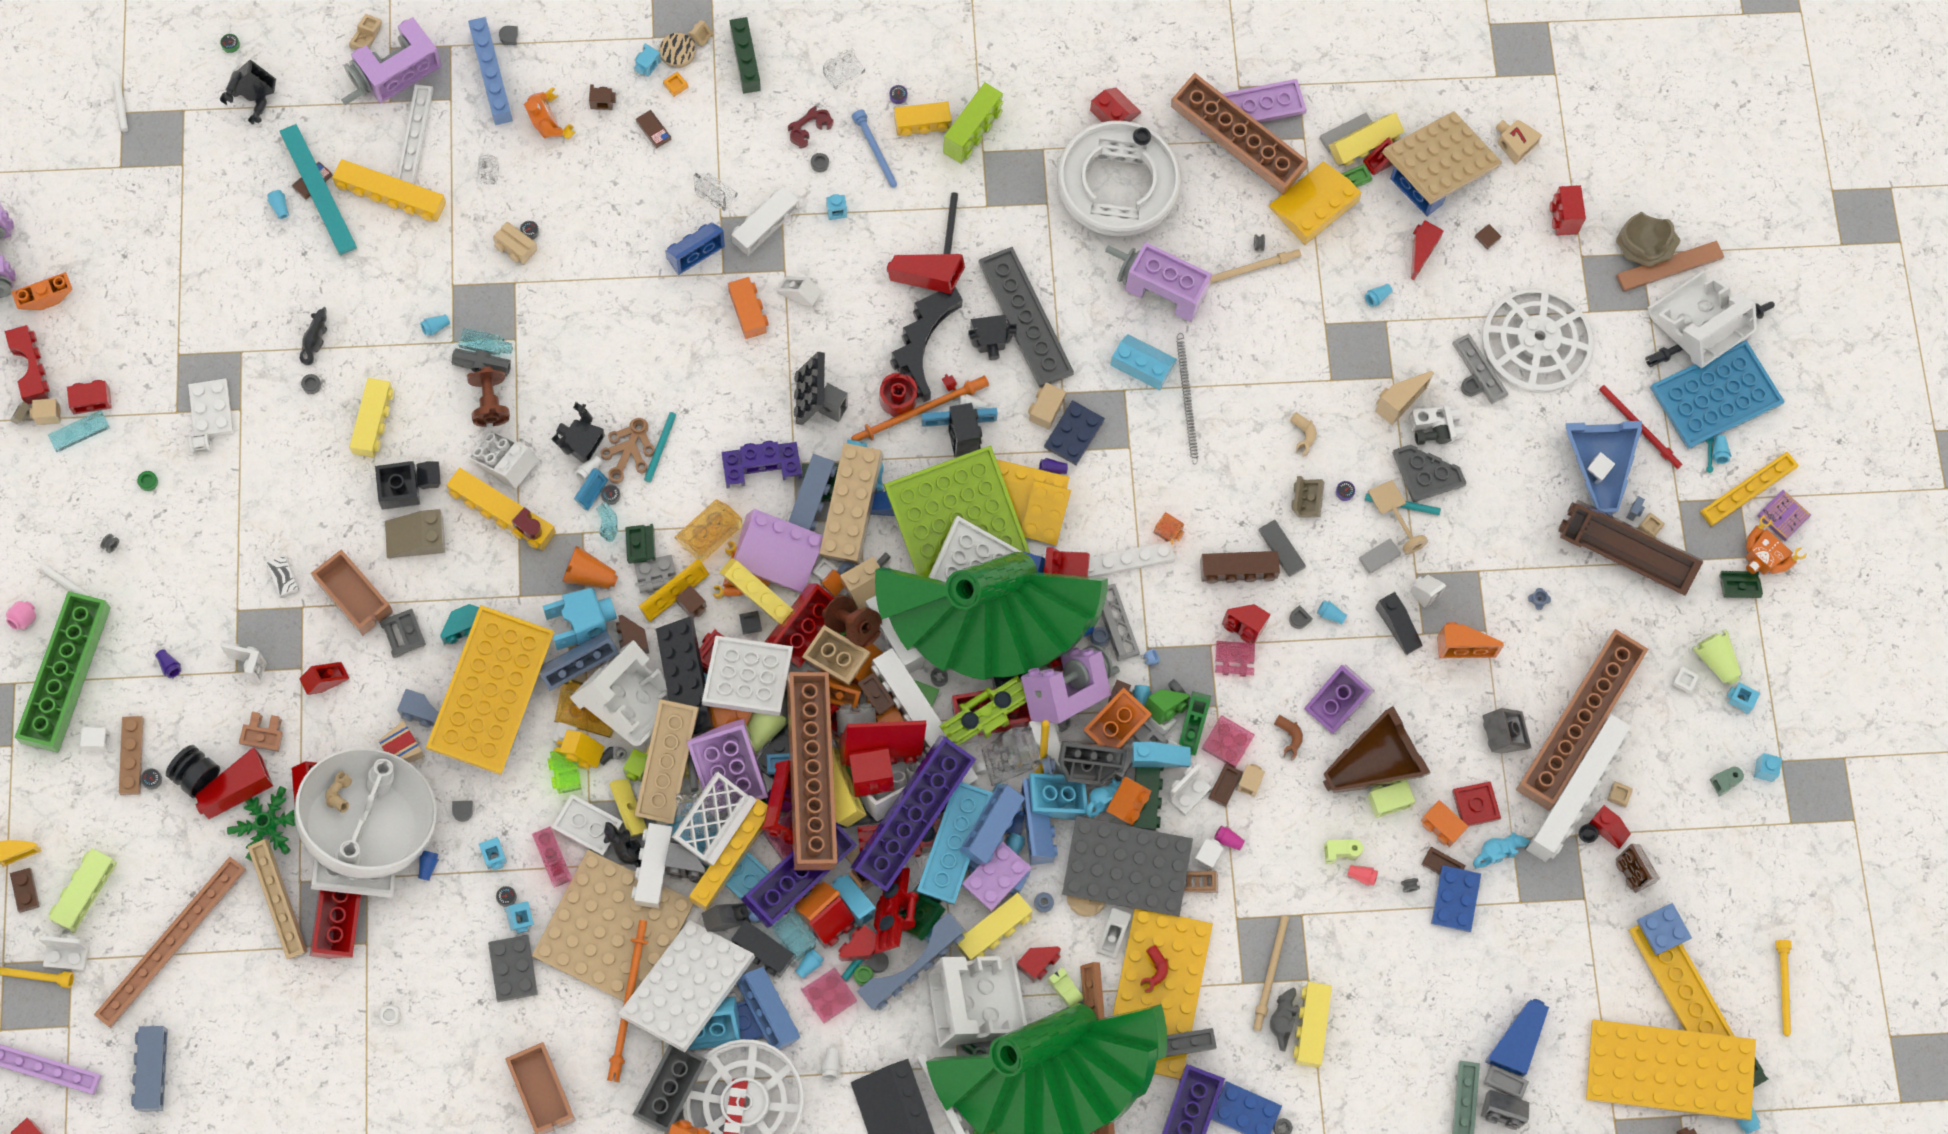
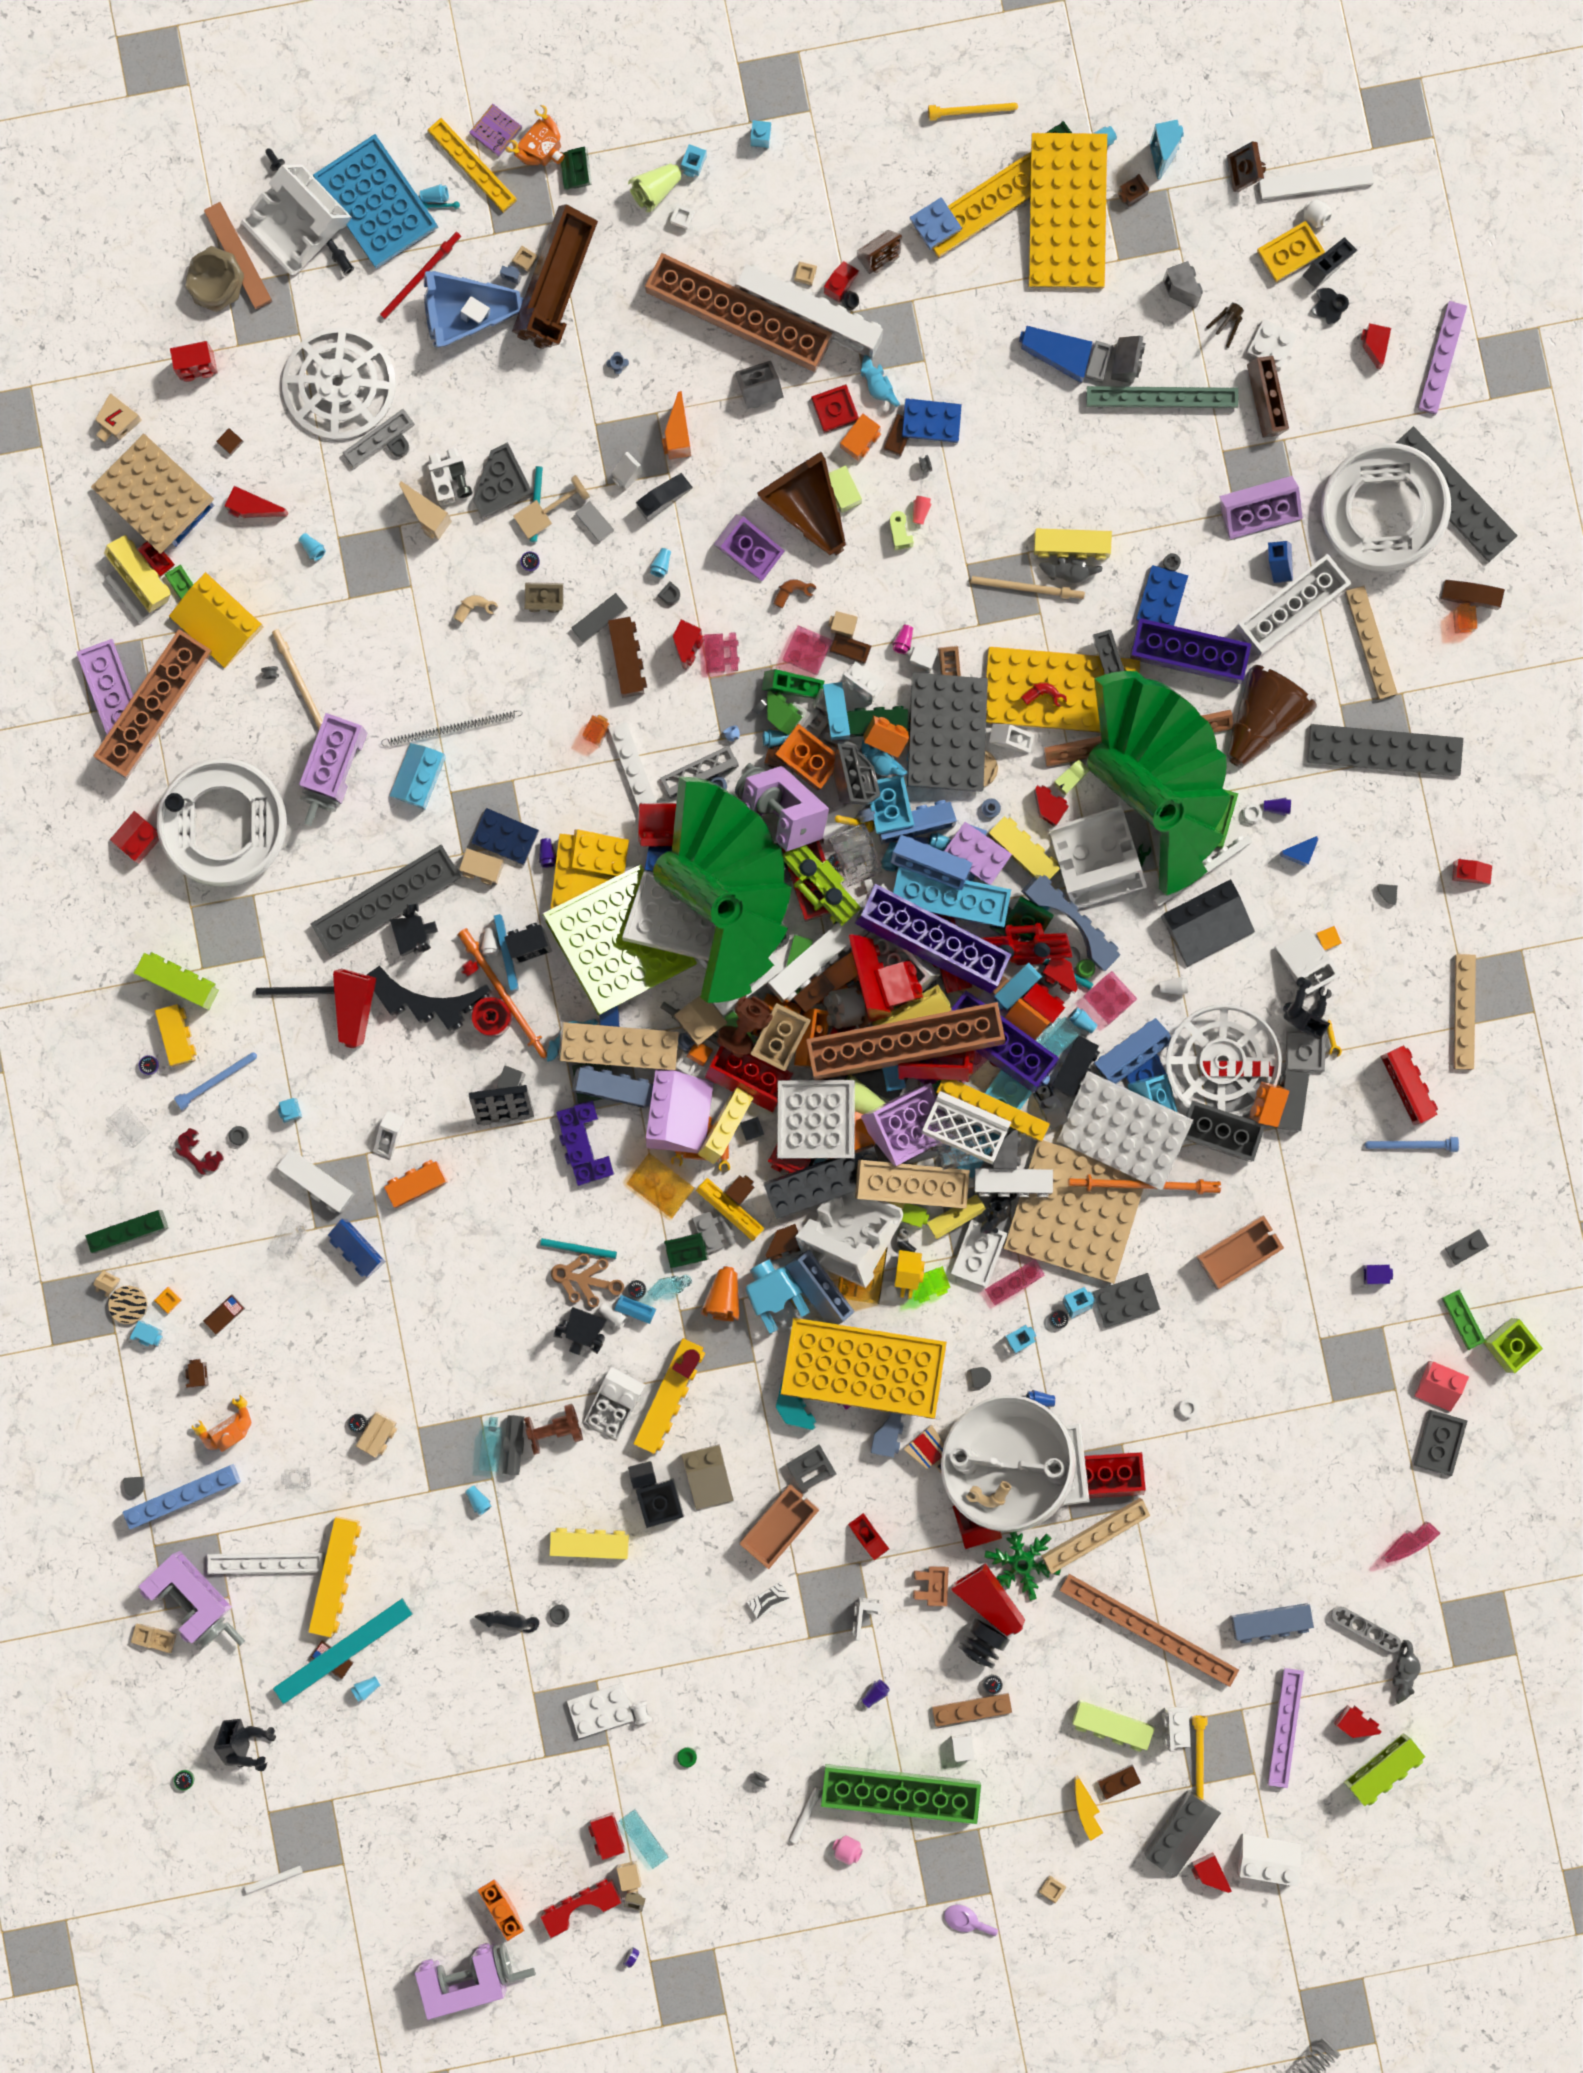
camera: 90 degrees left, 15 degrees up
sand green leg [1710,767,1744,797] -> none

